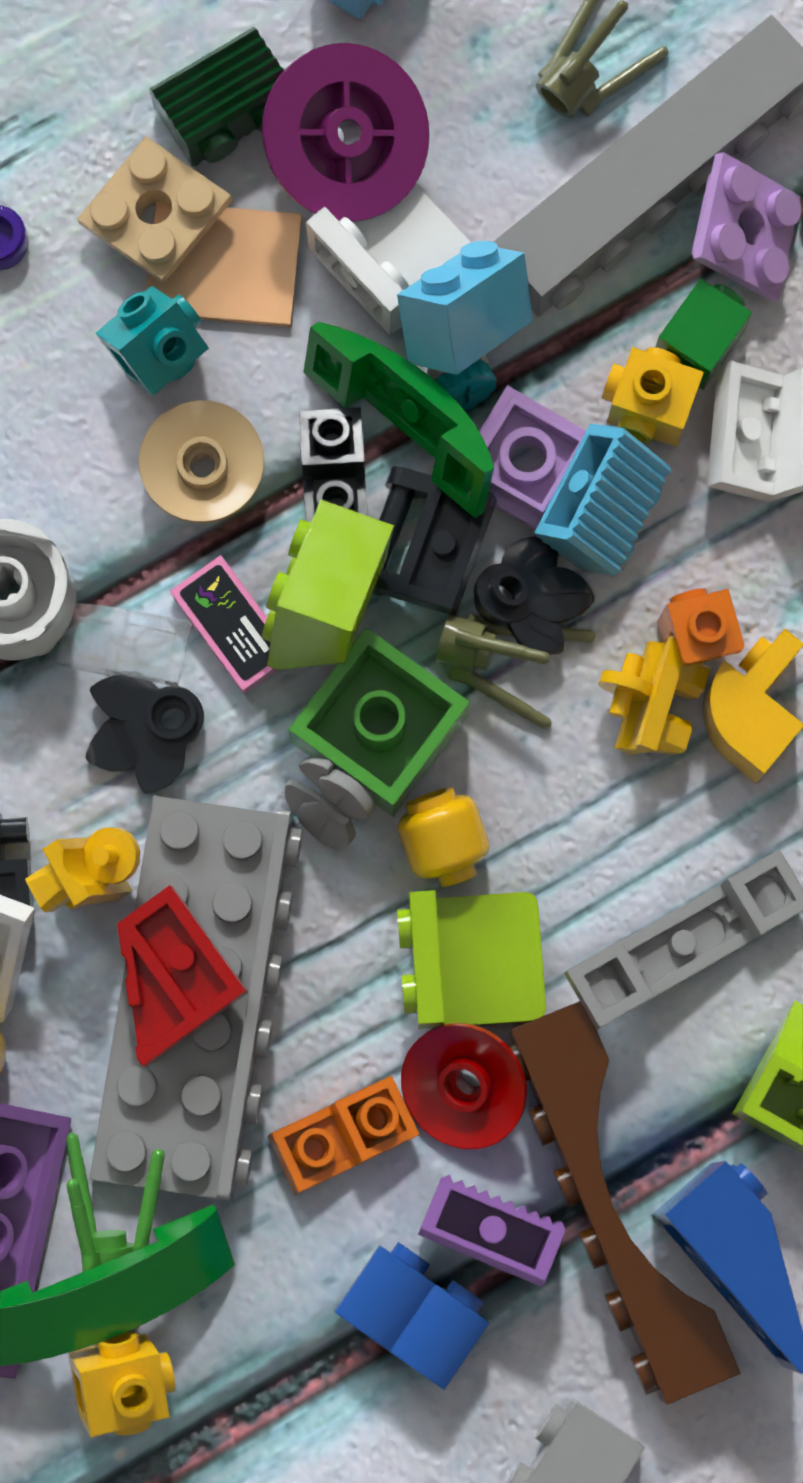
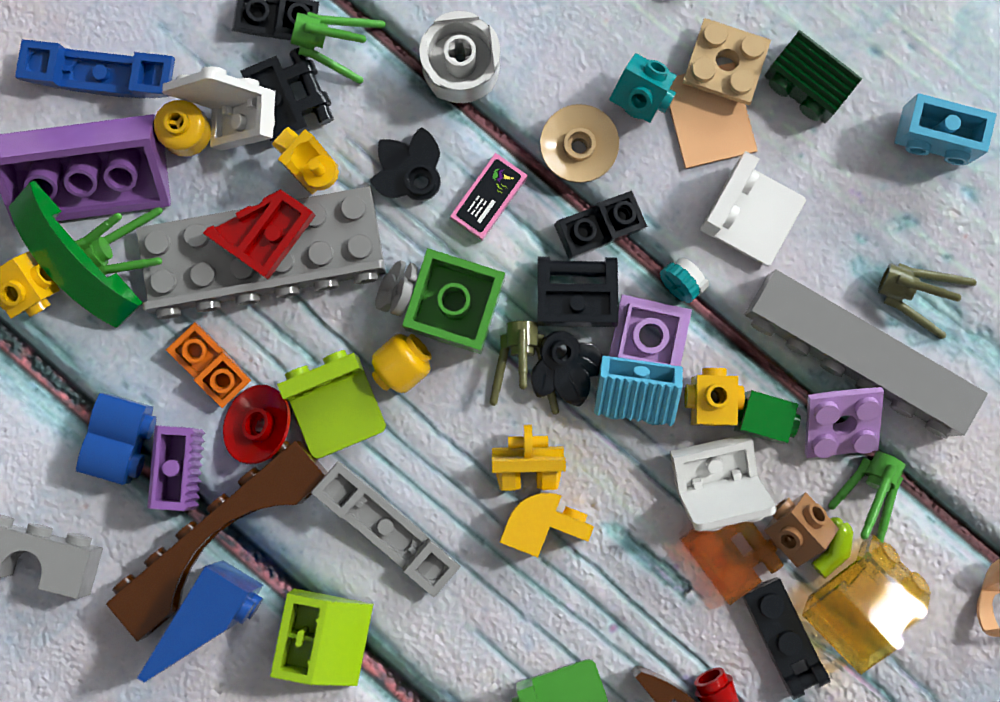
camera: 70 degrees right, 5 degrees up
clear slope [56,603,193,687] -> none
lime slope [261,500,394,670] -> none
magenta piece [262,43,430,221] -> none
green slope [303,322,494,518] -> none
medium azure brick [397,241,533,375] -> none
orange bracket [657,588,745,666] -> none

